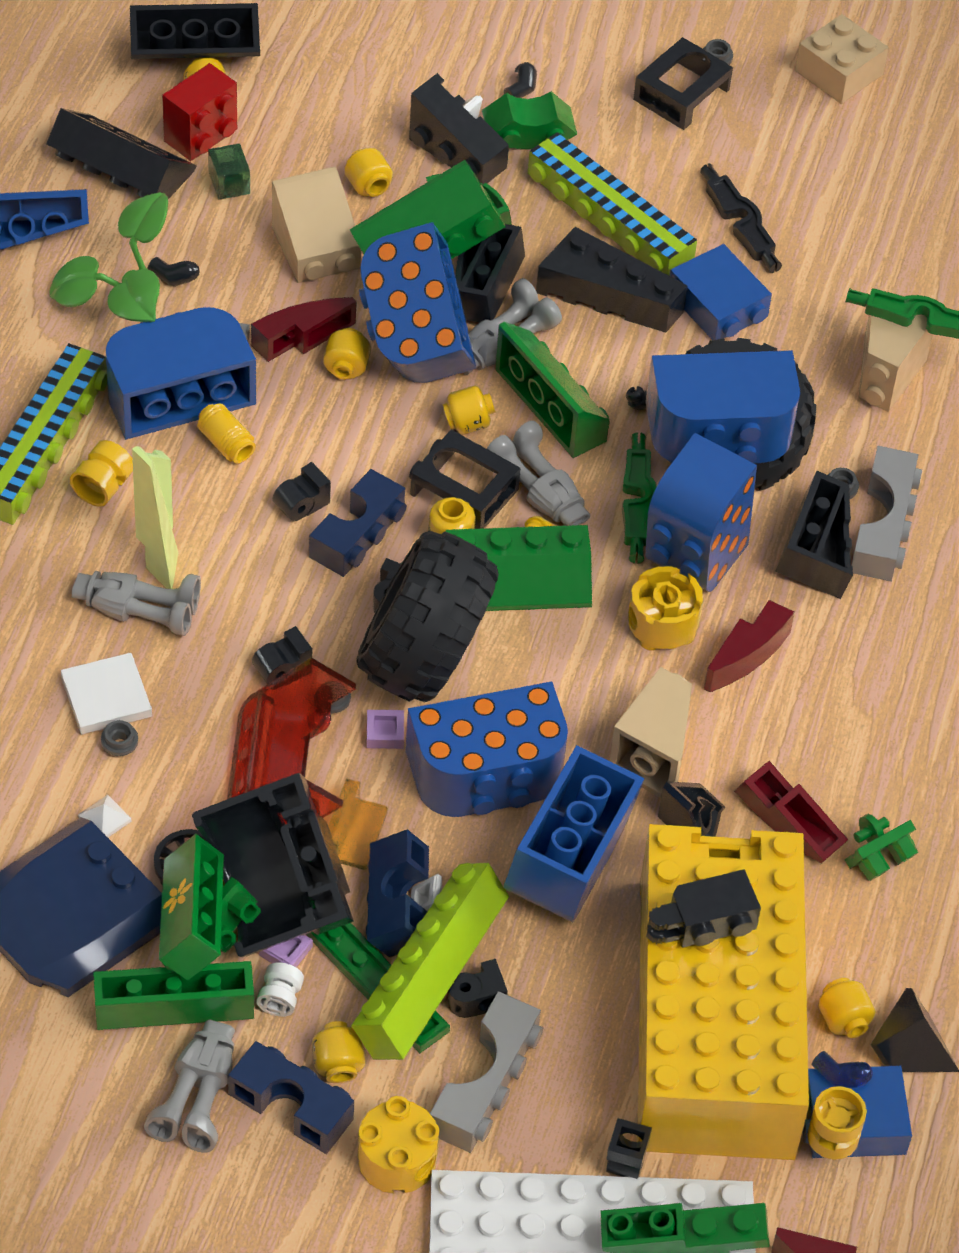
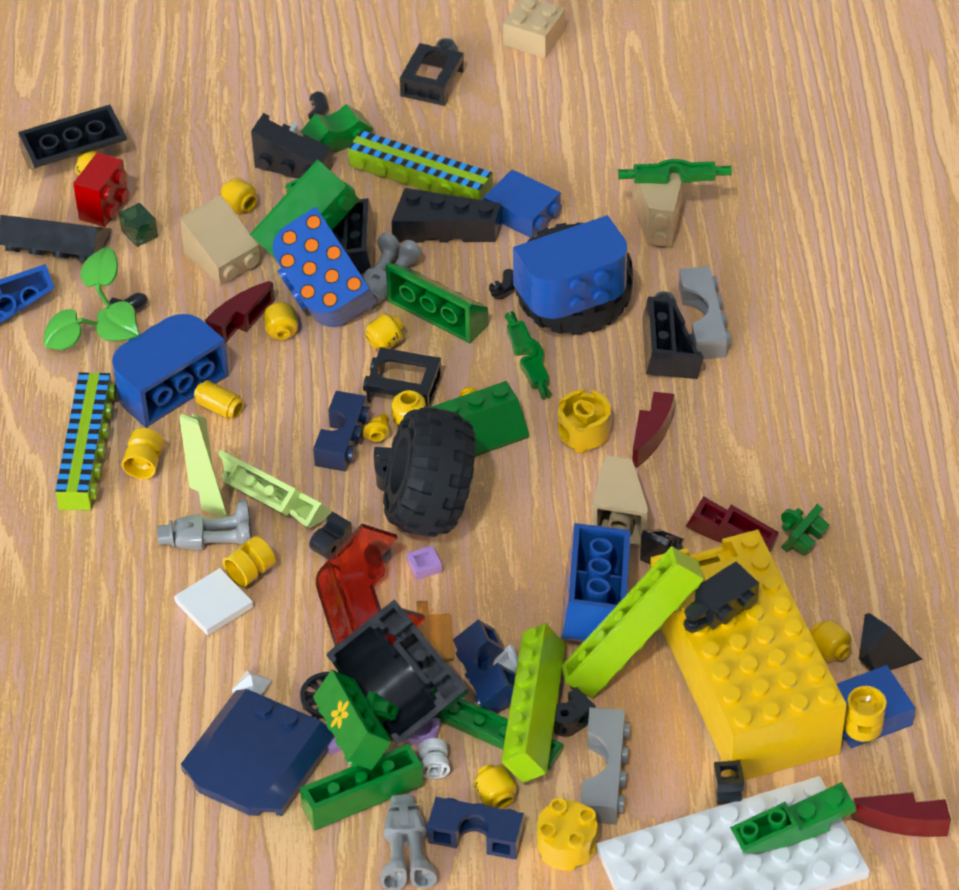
camera: 15 degrees left, 5 degrees down
dark grey plate [101,720,138,756] -> none
black leg [272,462,331,521] -> none
blue brick [405,681,568,817] -> none
light grey piece [487,421,590,526] -> none
blue brick [646,433,757,592] -> none
black piece [700,163,782,273] -> none
clear blue arm [811,1051,873,1088] -> none
none -> yellowish green wedge [218,450,332,529]
none -> yellow wheel [223,536,276,587]
none -> yellow plate [363,413,389,442]
none -> lime brick [562,546,704,698]

